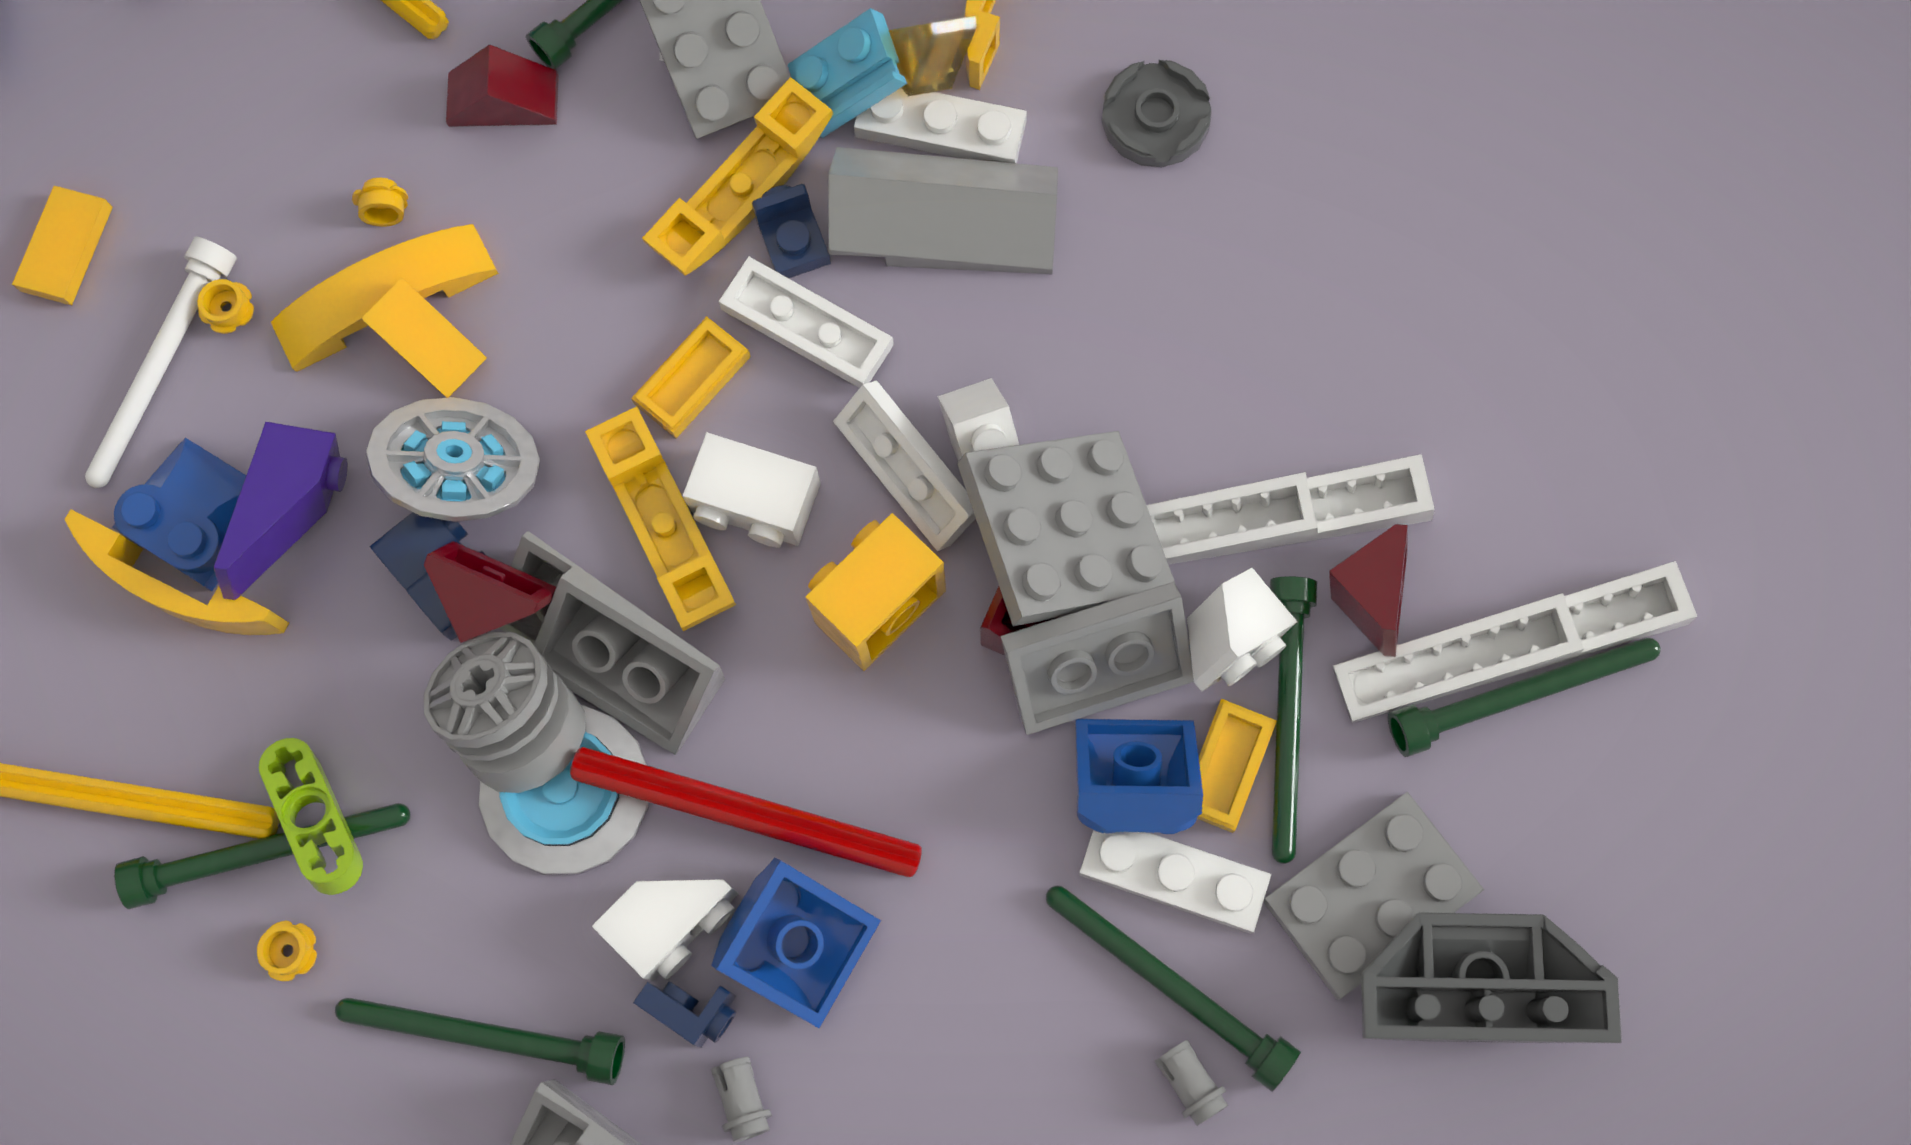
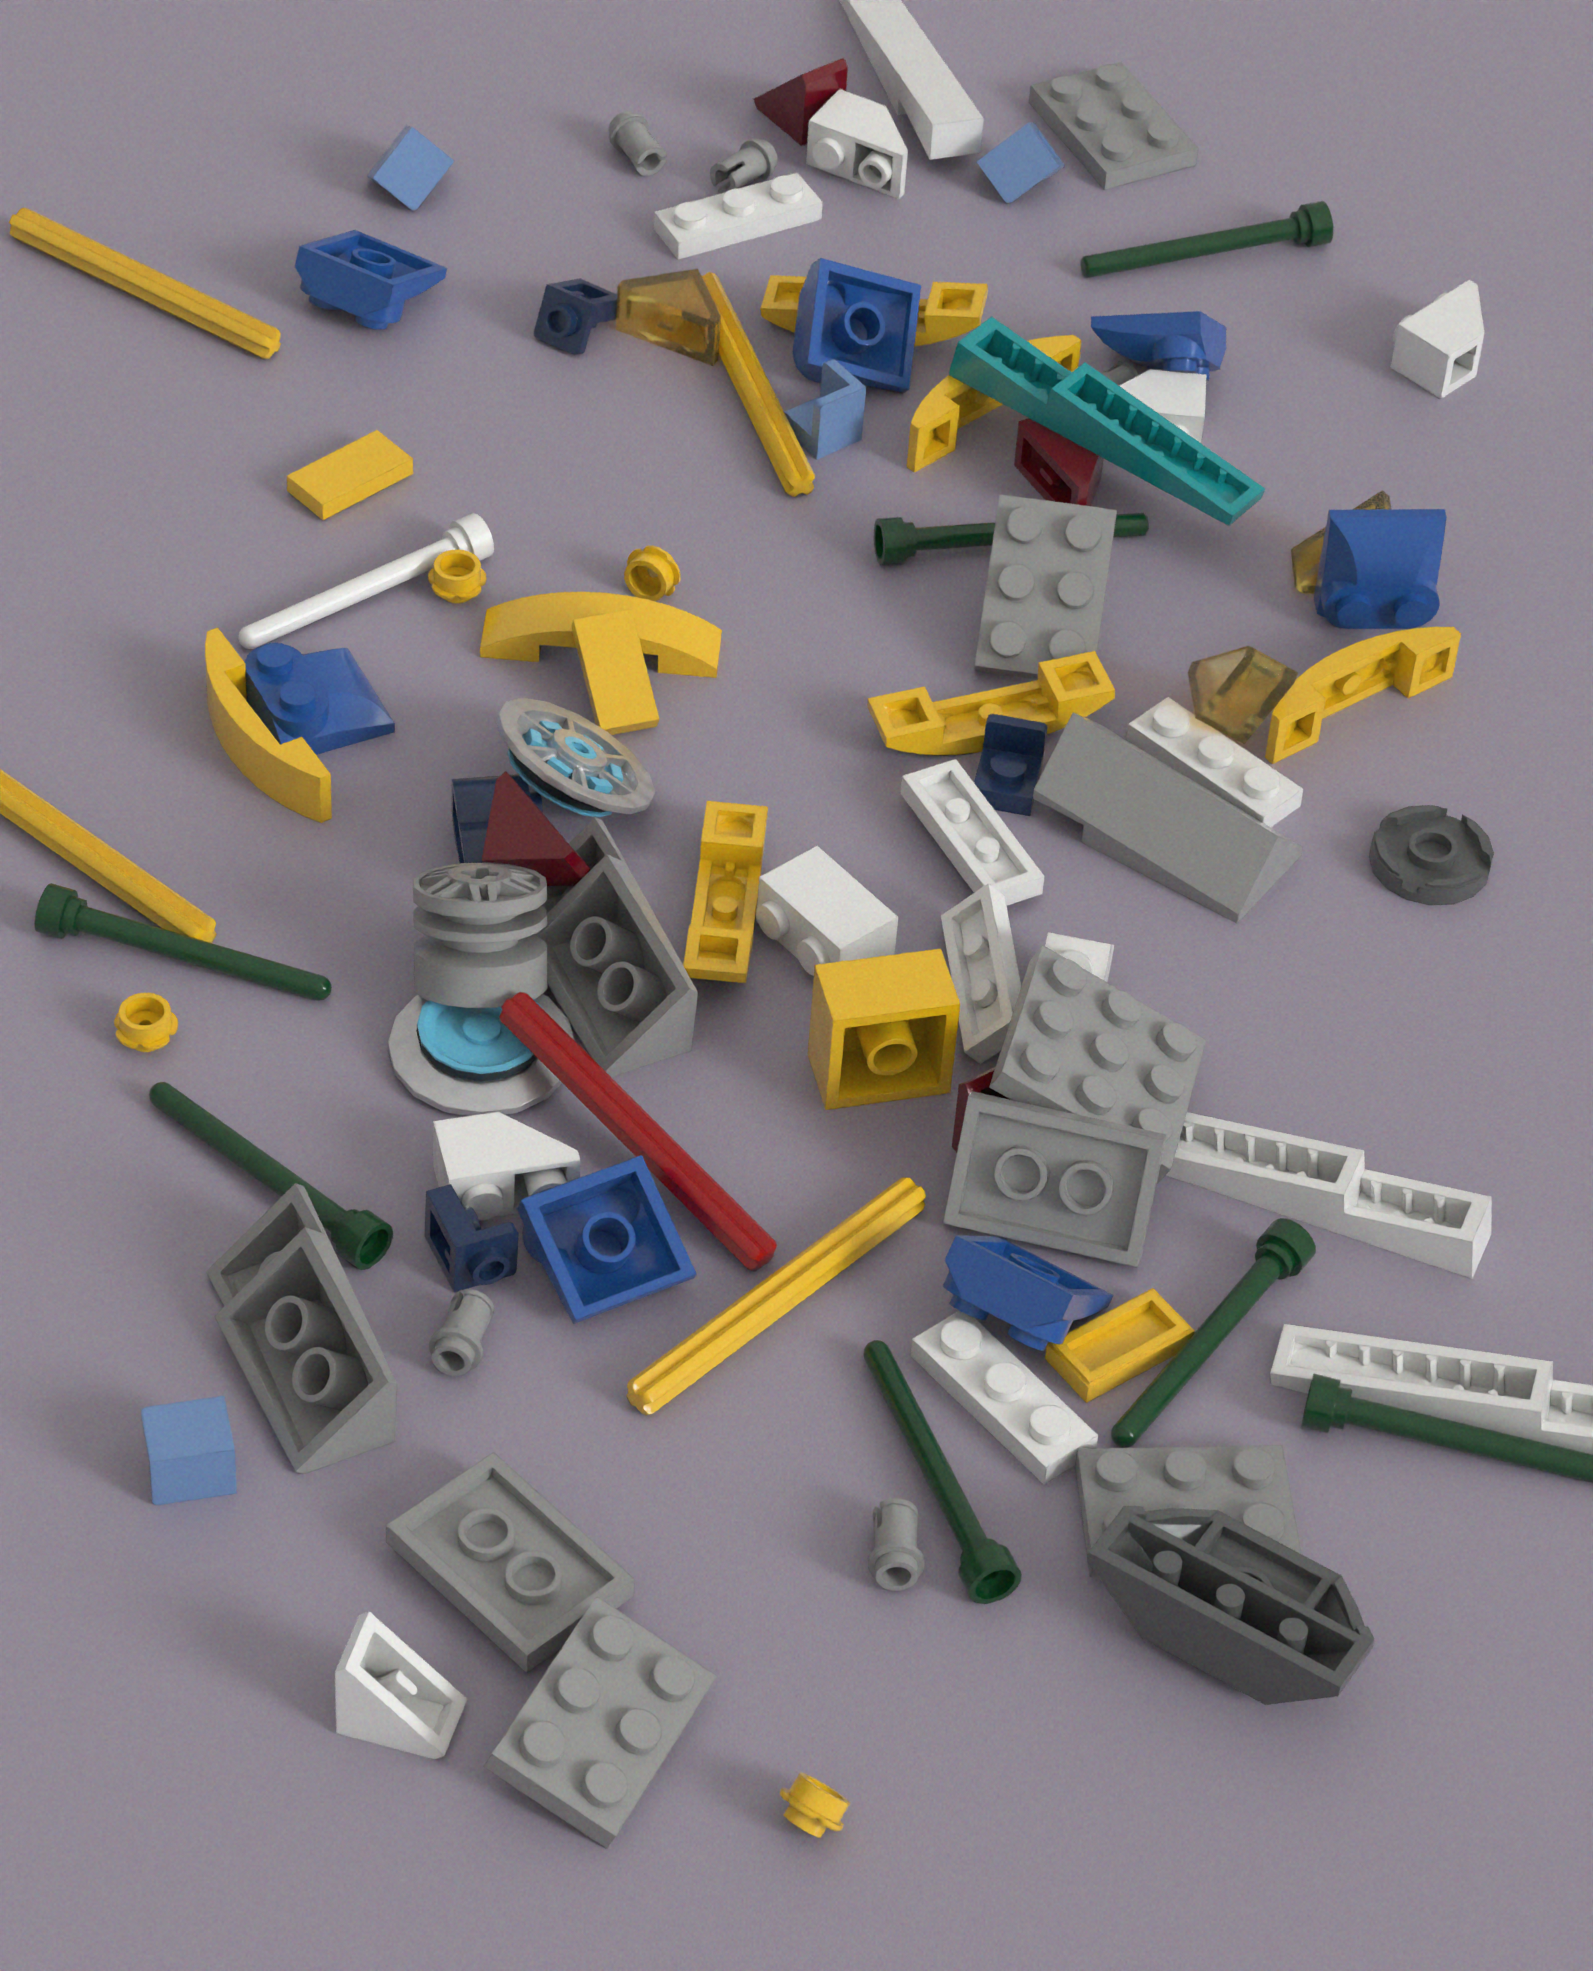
camera: 25 degrees right, 30 degrees down
dark purple slope [214,422,348,600] -> none
lime beam [259,738,363,895] -> none
dark red slope [446,44,559,127] -> none
yellow tile [631,316,751,439] -> none
medium azure plate [787,8,907,138] -> none
white slope [1187,568,1297,692] -> none
dark red slope [1329,524,1408,657] -> none
none -> yellow axle [626,1177,926,1415]

